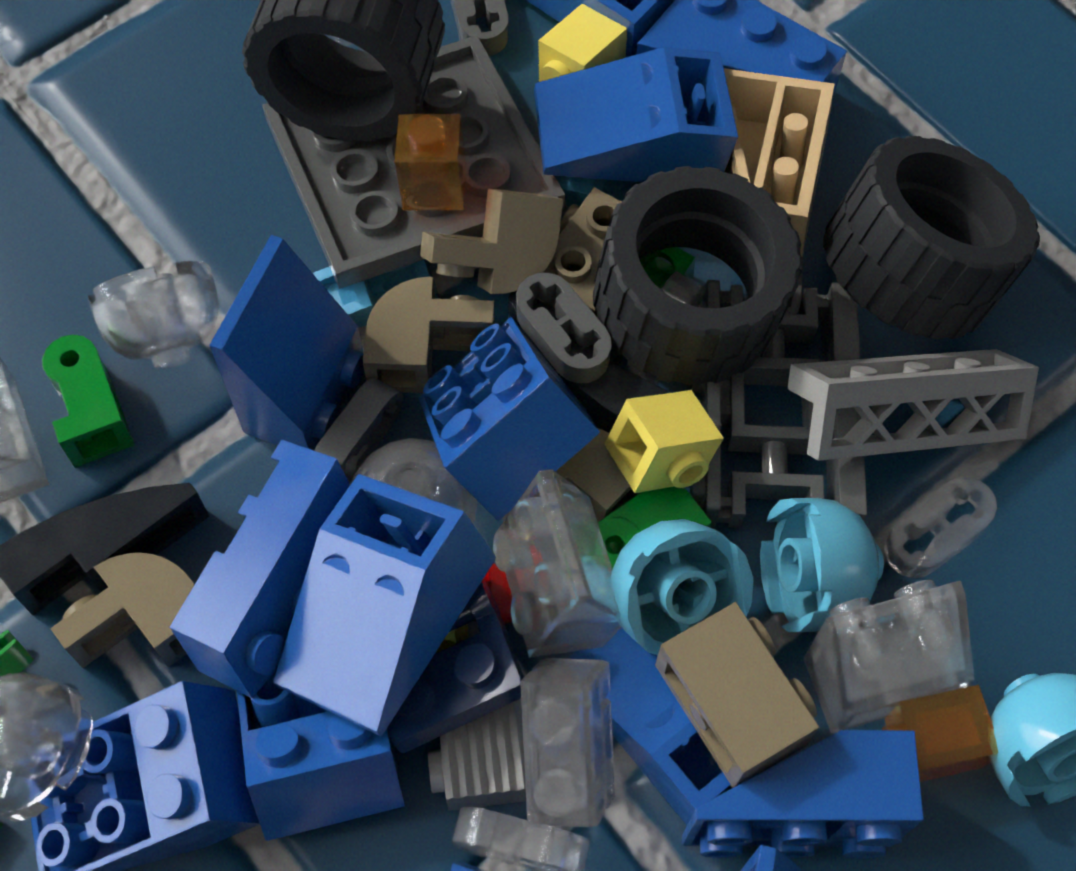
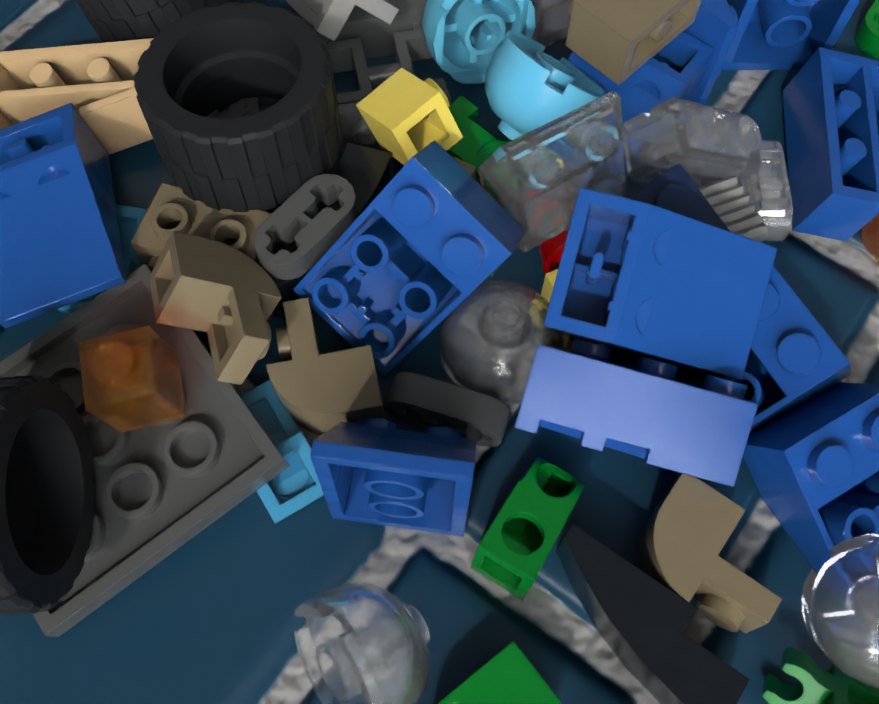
camera: 105 degrees left, 0 degrees up
none -> green leg [470,456,586,601]

